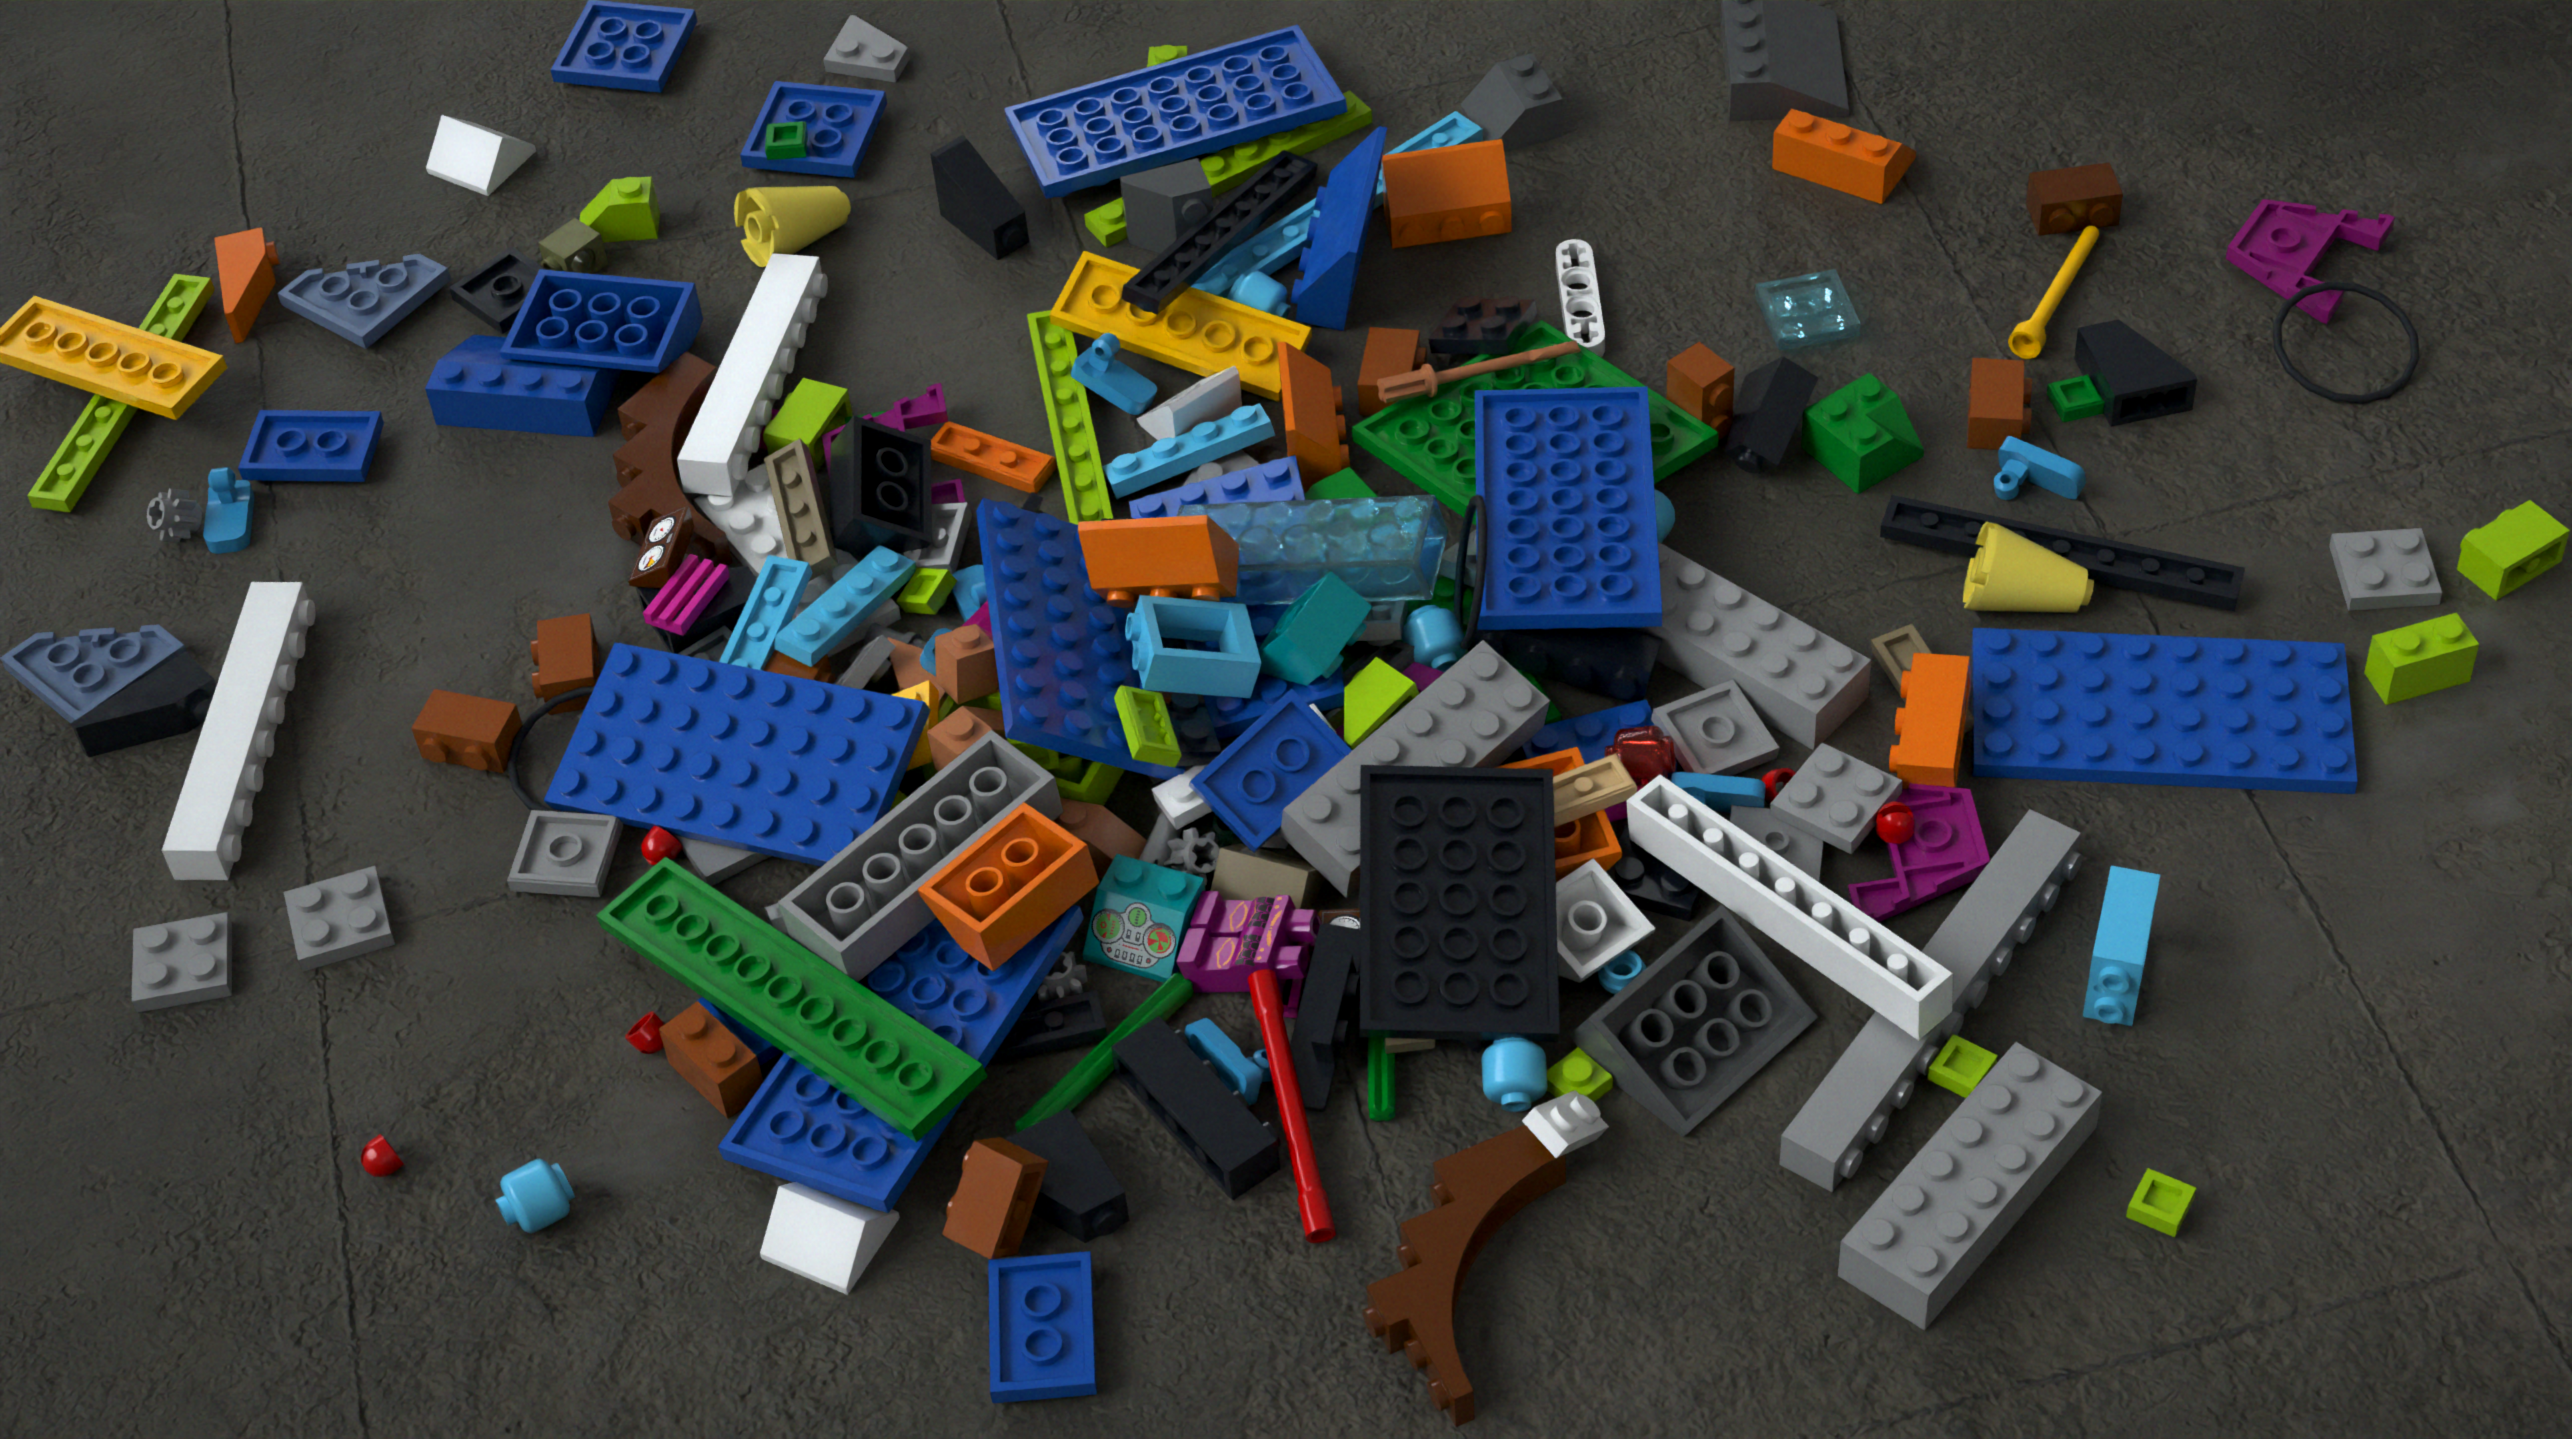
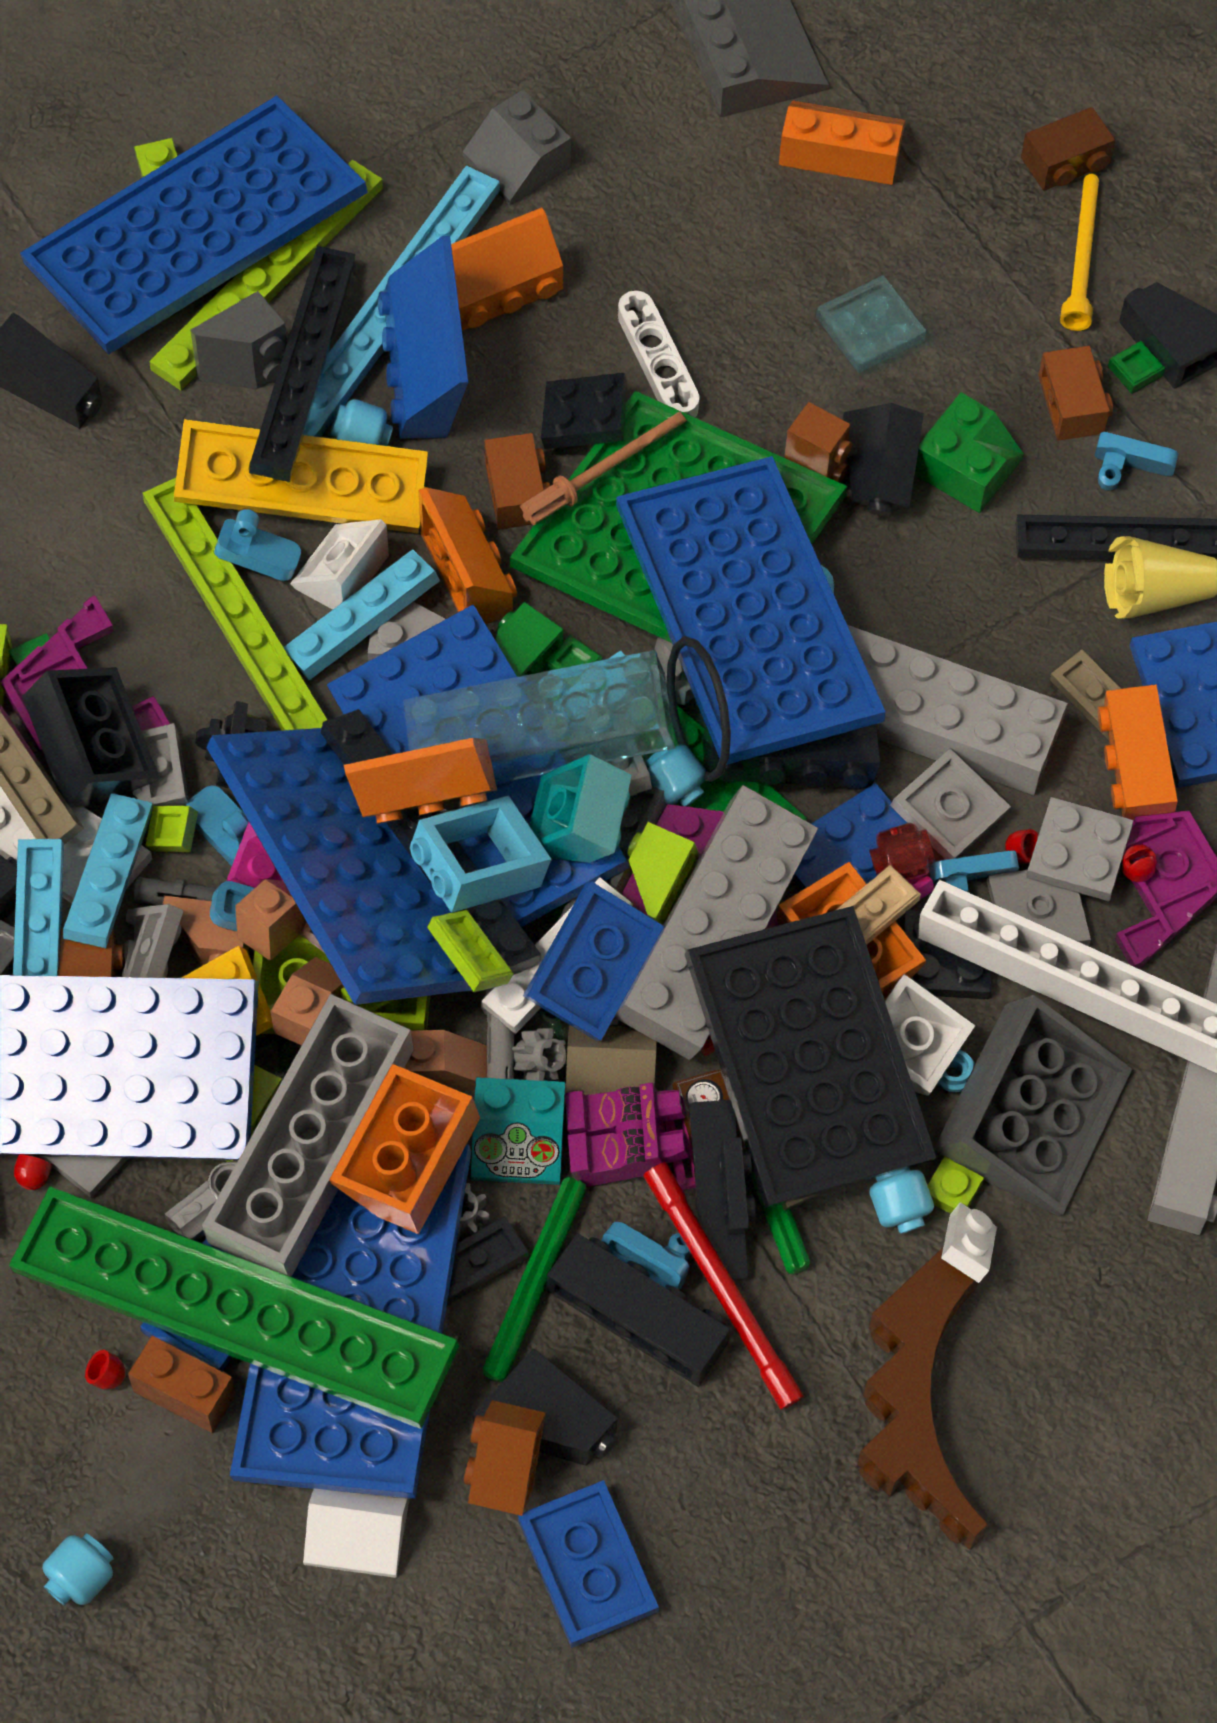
camera: 25 degrees left, 15 degrees up
orange tile [931,421,1057,494] -> none

